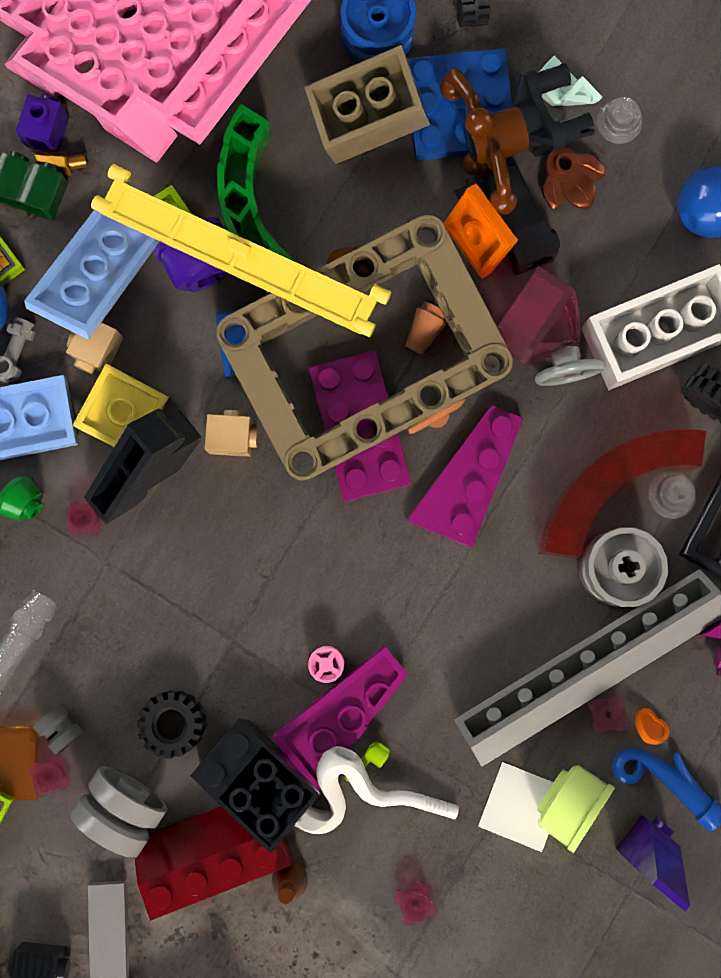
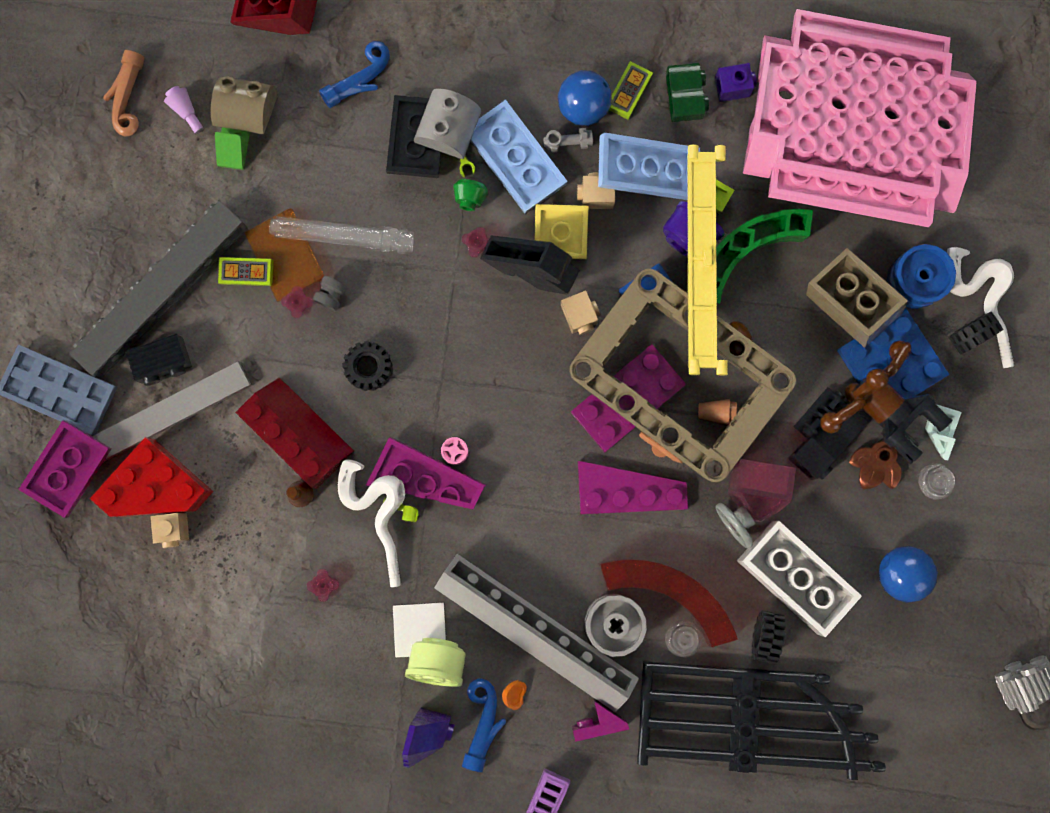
camera: 65 degrees right, 0 degrees up
pearl gold bar [35,151,88,176] -> none
light grey wheel [70,766,168,857] -> none
black slope [190,719,320,853] -> none
orange tile [443,184,518,279] -> none
clear pink plate [589,695,628,734] -> none

